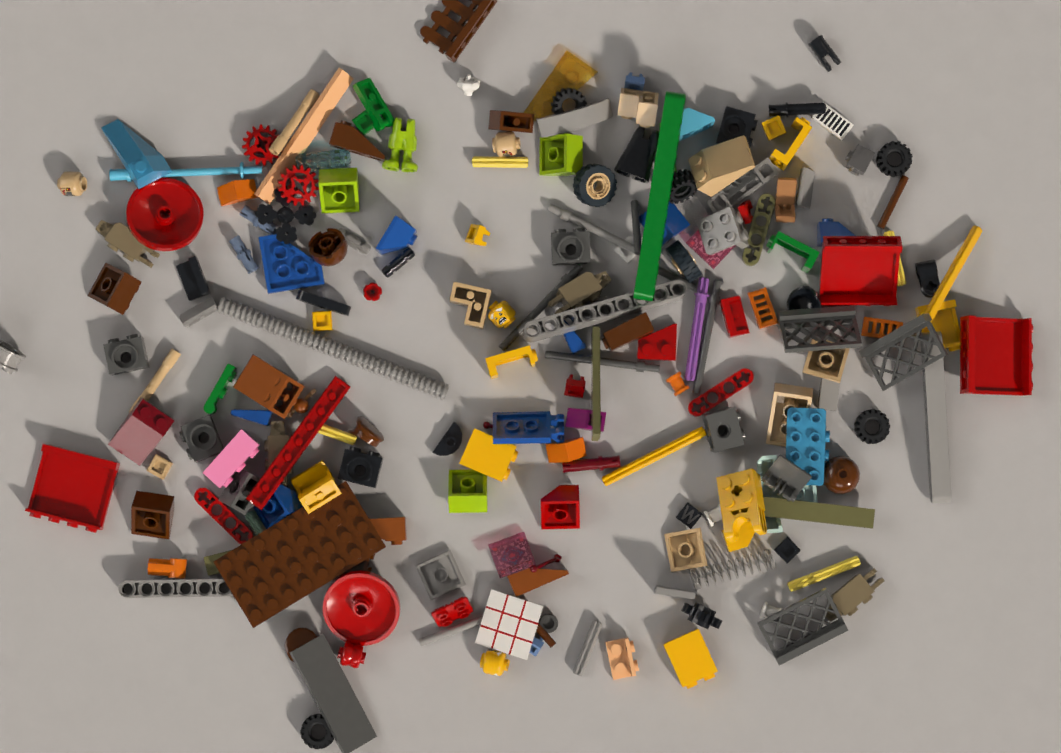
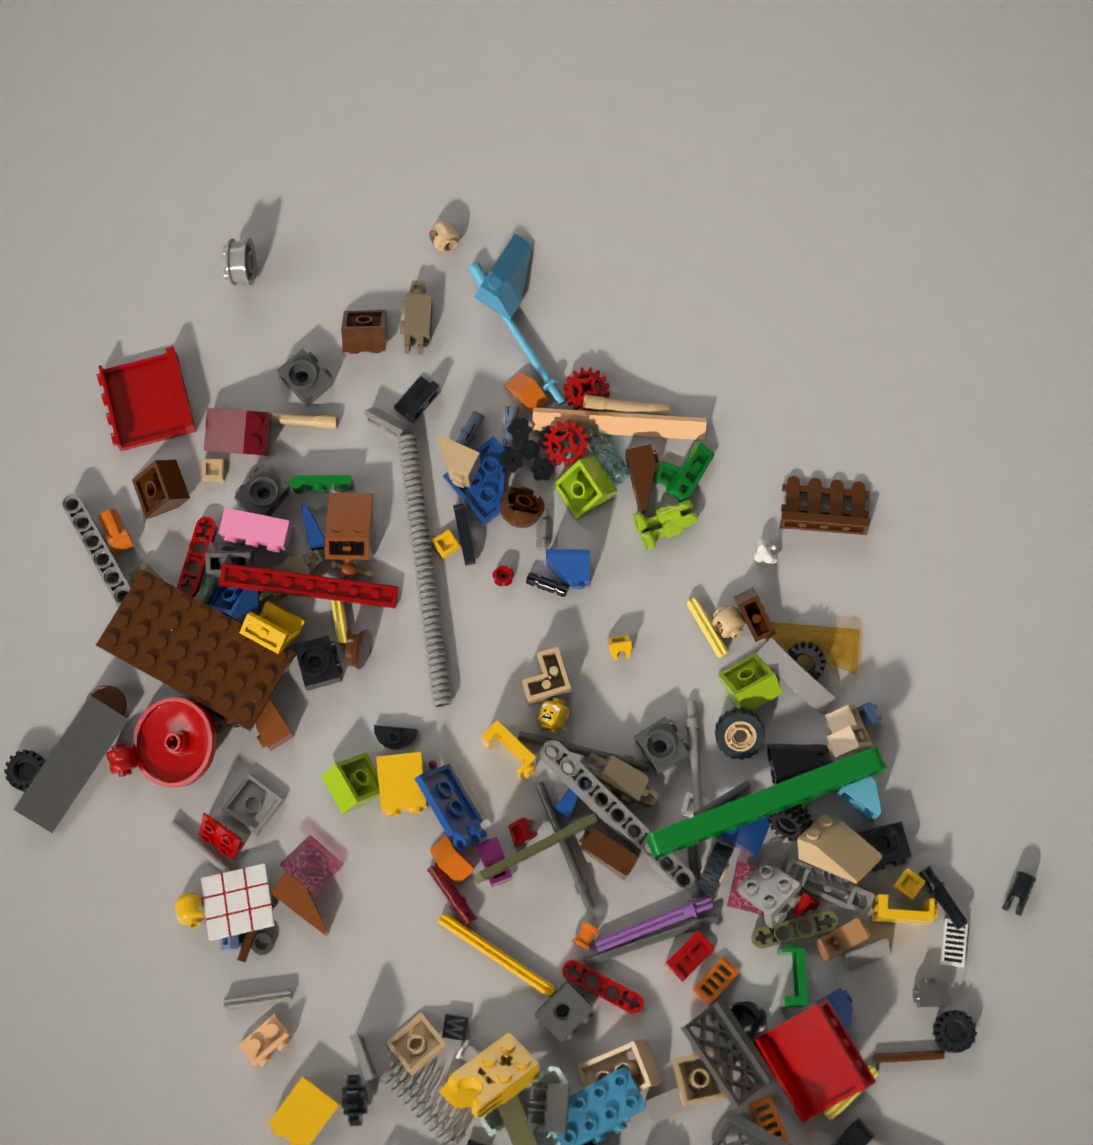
camera: 60 degrees right, 10 degrees down
red dish [126,178,204,251] -> none
dark red hinge [530,554,562,572] -> none
red slope [541,485,580,530] -> none
red wing [637,324,677,361] -> none
none -> tan slope [438,435,481,488]

